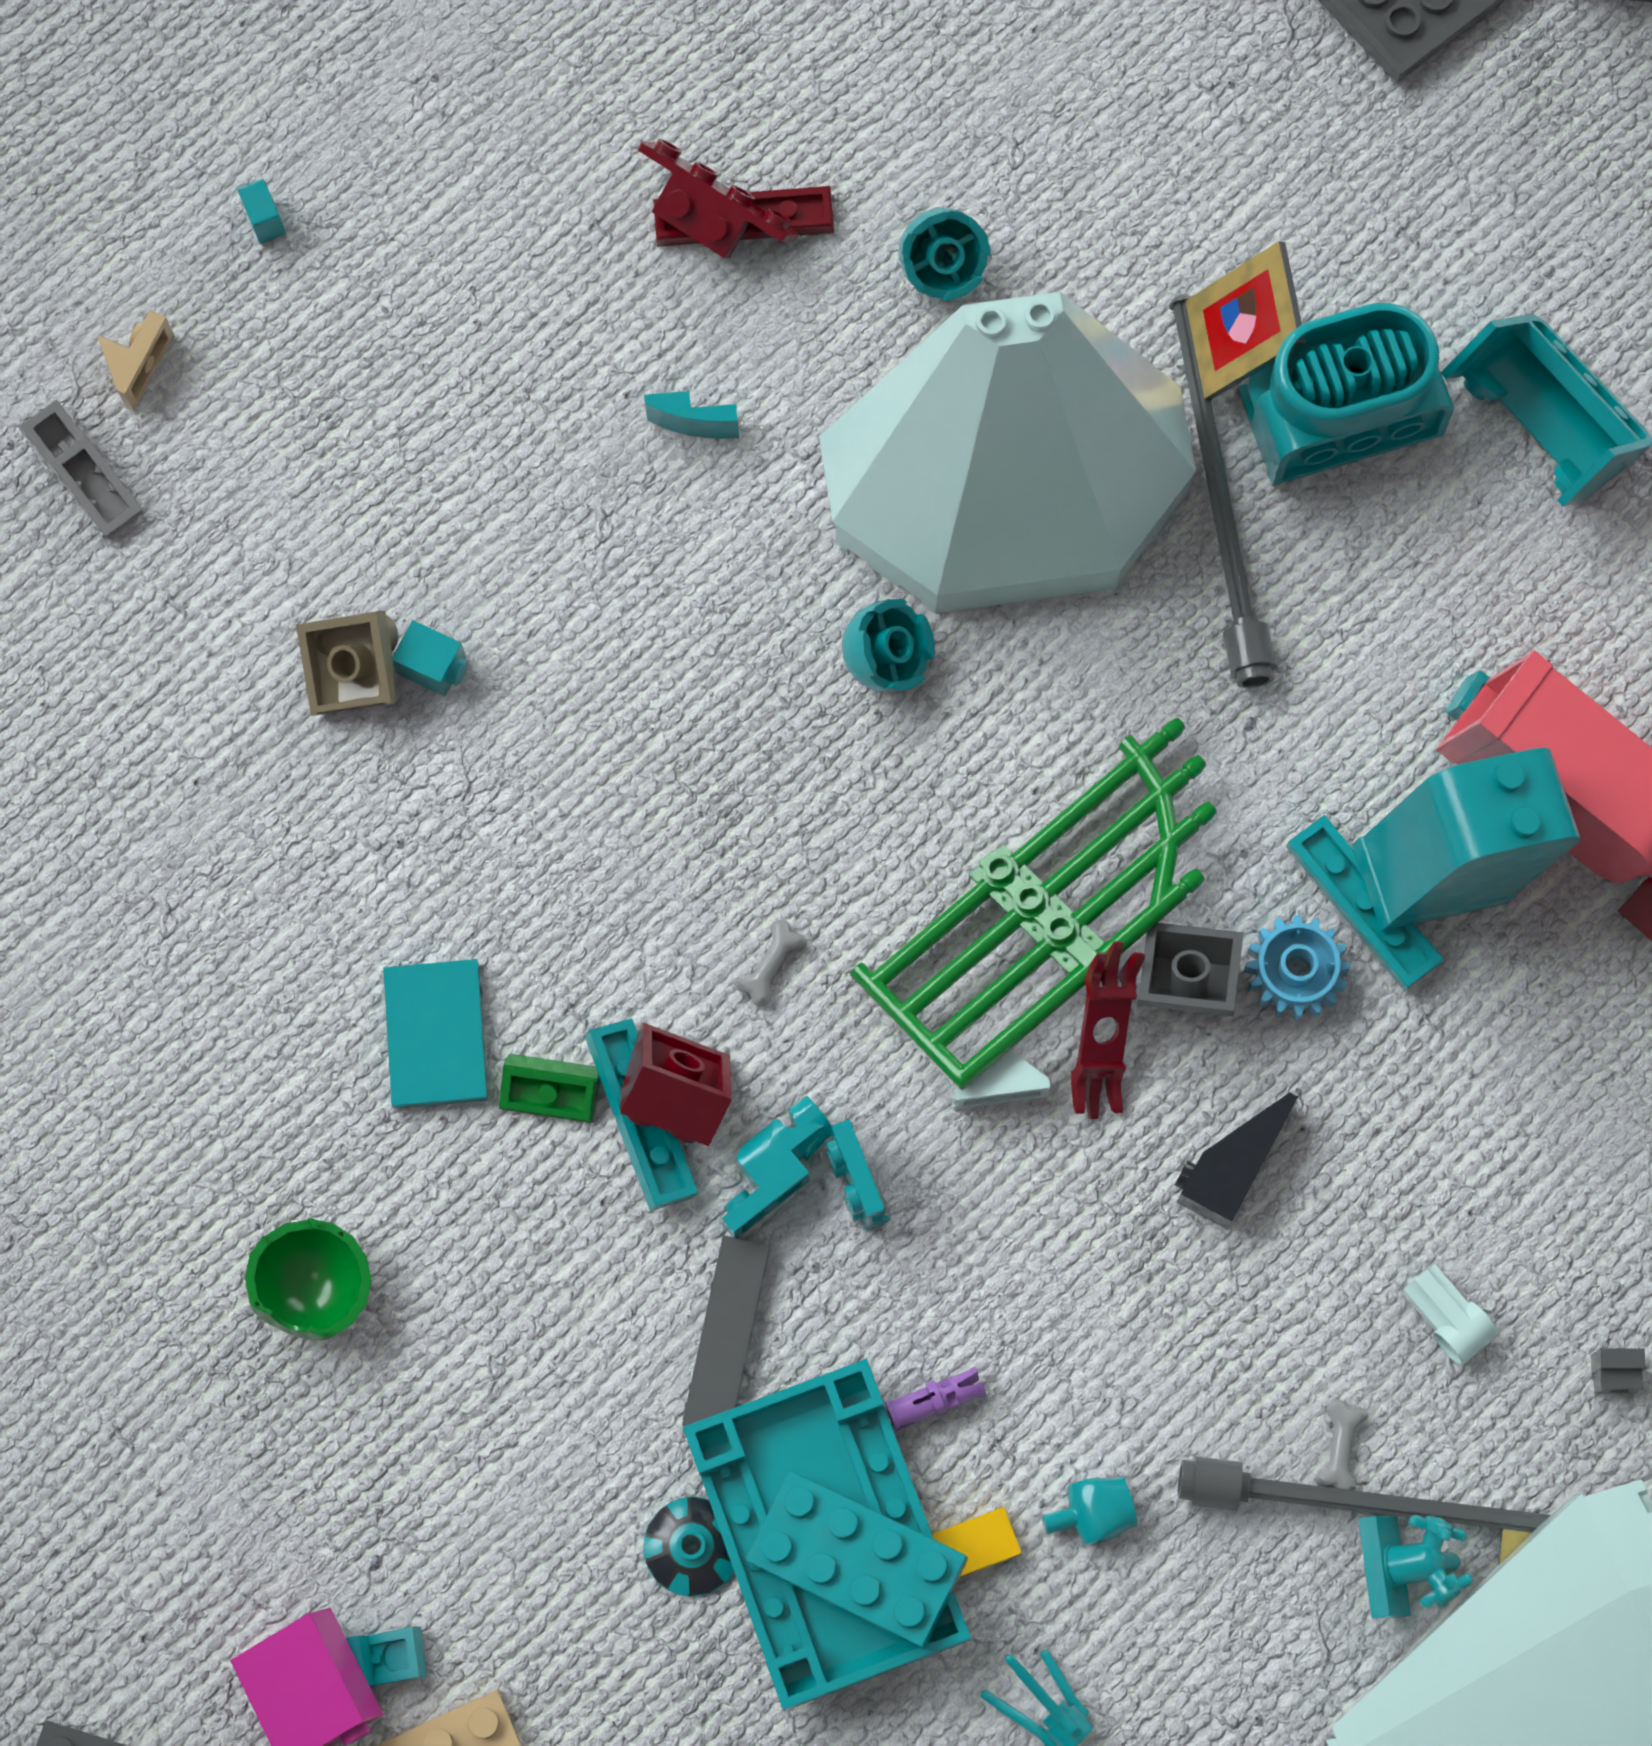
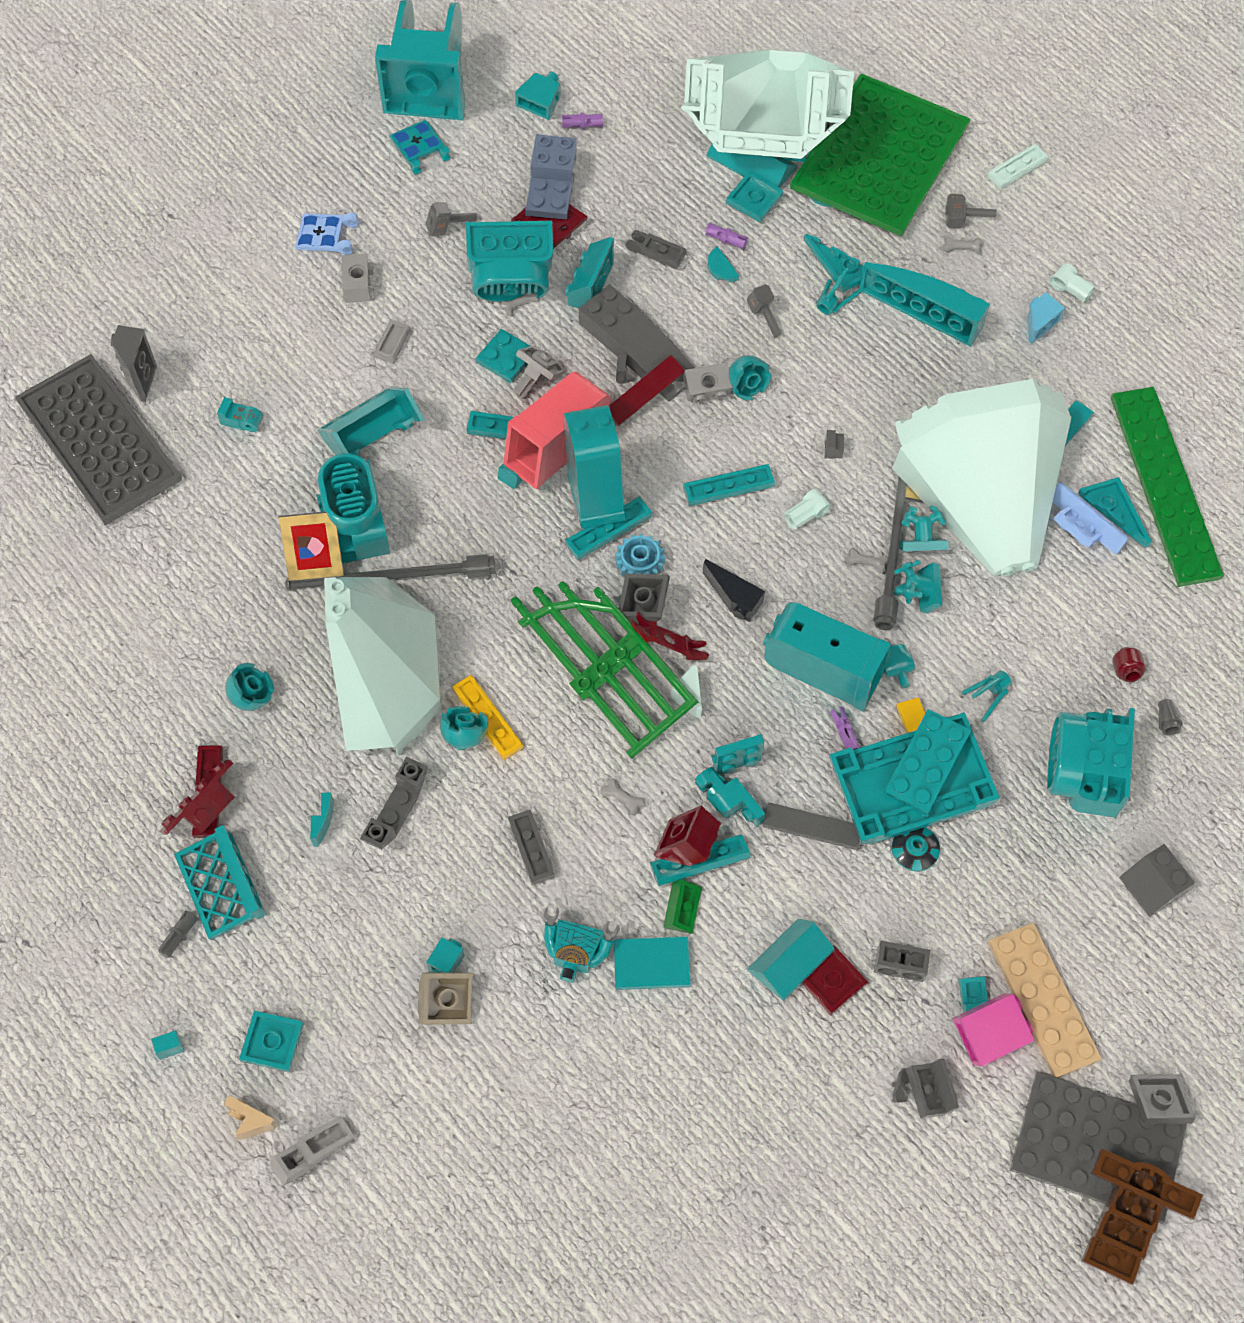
camera: 90 degrees left, 10 degrees down
green cylinder [245,1218,372,1340] -> none
none -> dark grey axle [158,910,198,958]
none -> teal fence [174,825,267,940]
none -> teal leg [217,397,263,432]
none -> teal plate [239,1010,304,1073]
none -> dark grey slope [360,756,428,850]
none -> yellow tile [452,674,524,760]
none -> teal plate [466,411,514,439]
none -> dark grey plate [508,809,555,885]
none -> teal torso [544,907,620,983]
none -> teal plate [683,464,775,506]
none -> teal slope [747,918,835,1002]
none -> teal piece [763,602,891,712]
none -> dark red tile [802,945,868,1015]
none -> dark grey brick [874,941,931,982]
none -> dark grey piece [892,1068,910,1103]
none -> teal piece [893,560,943,614]
none -> dark grey bracket [906,1058,959,1119]

